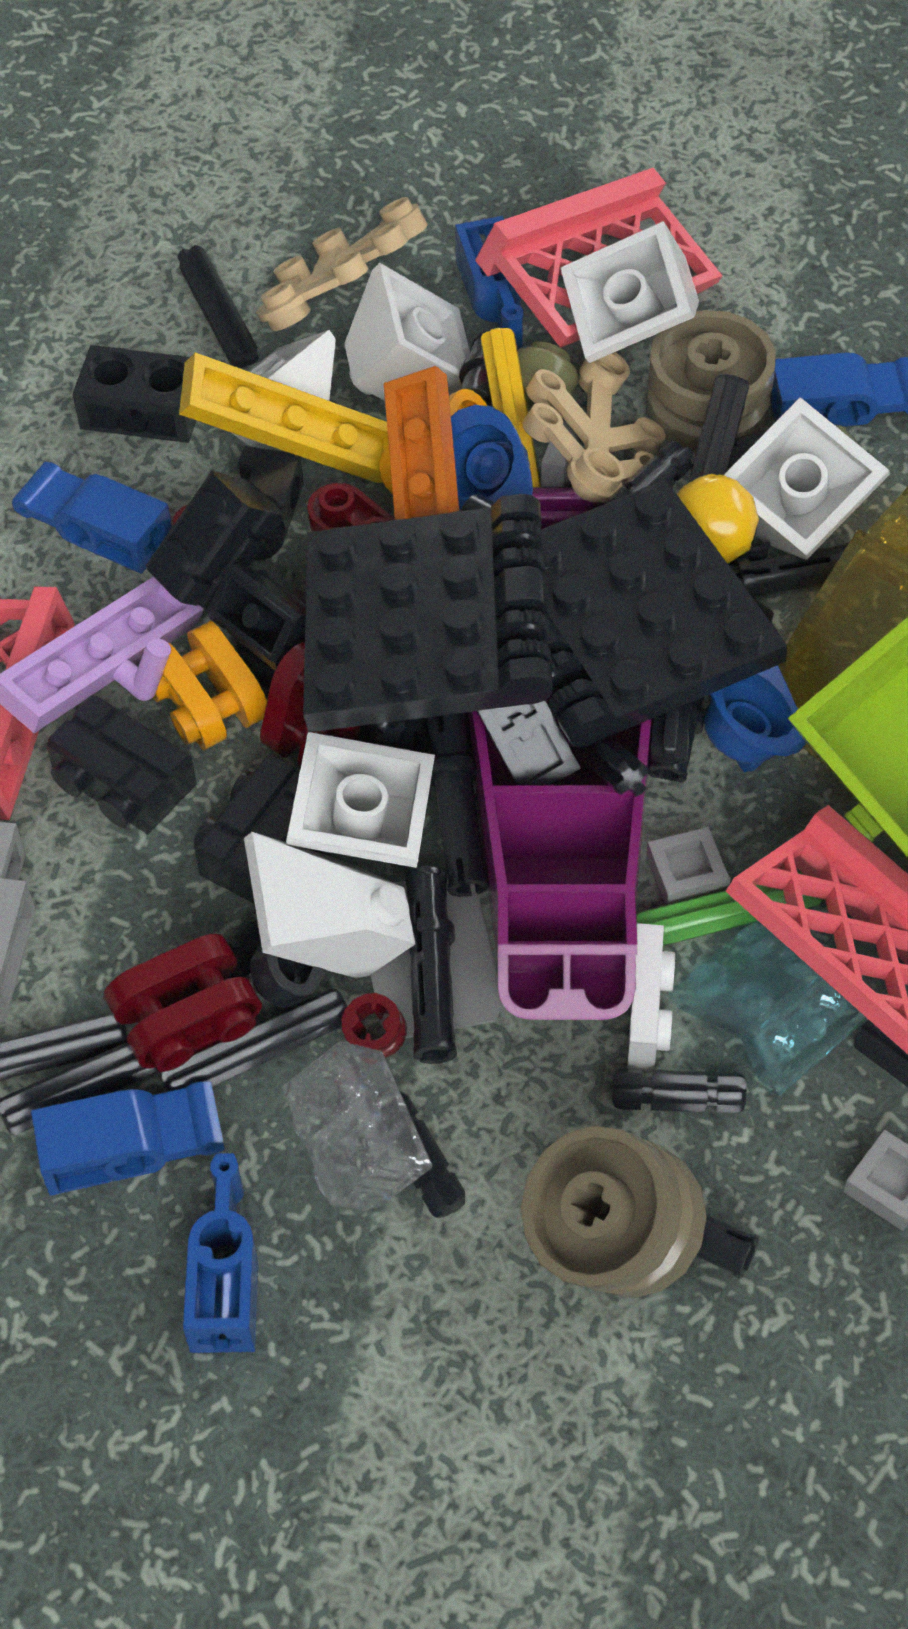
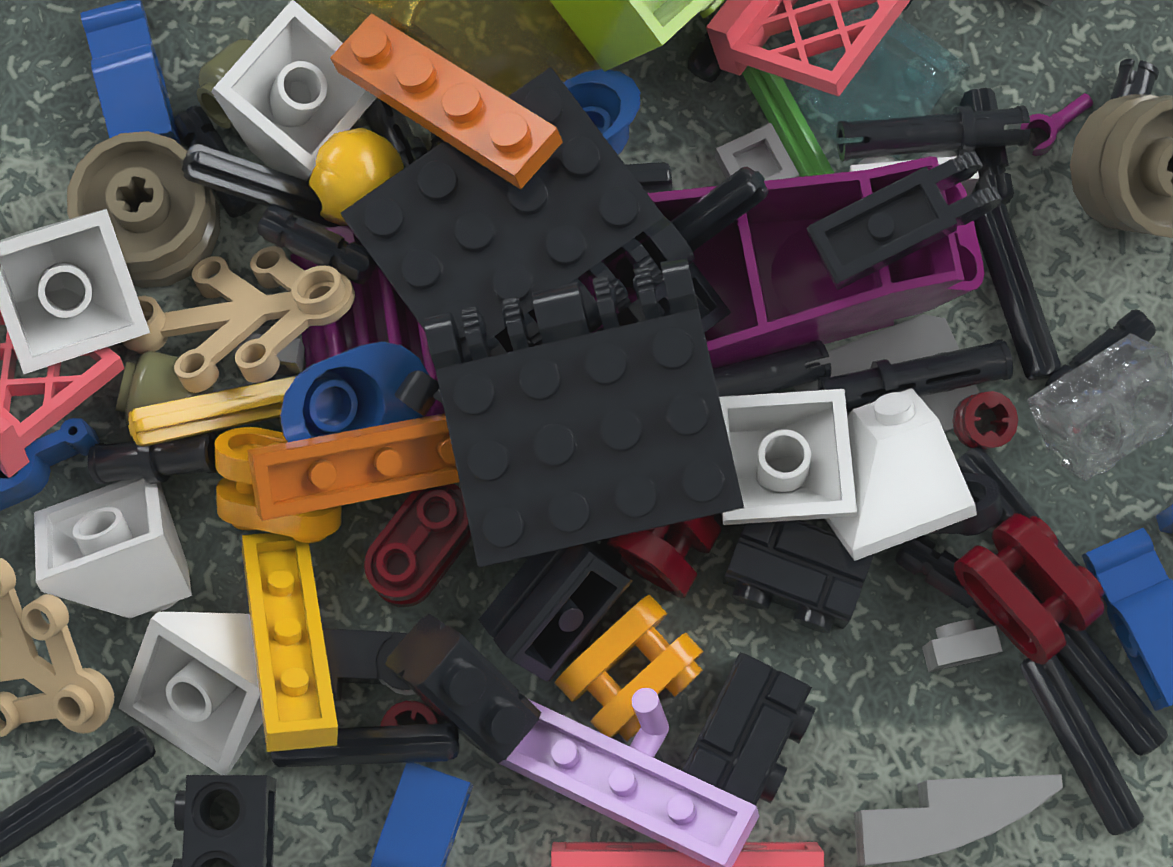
camera: 100 degrees left, 20 degrees up
none -> black axle [271,723,460,768]
none -> orange plate [330,13,563,189]
none -> black hinge [807,151,1003,291]
none -> black pin [836,105,1031,162]
none -> light grey plate [922,619,1003,672]
none -> black axle [974,202,1061,381]
none -> magenta hand [1020,93,1093,156]

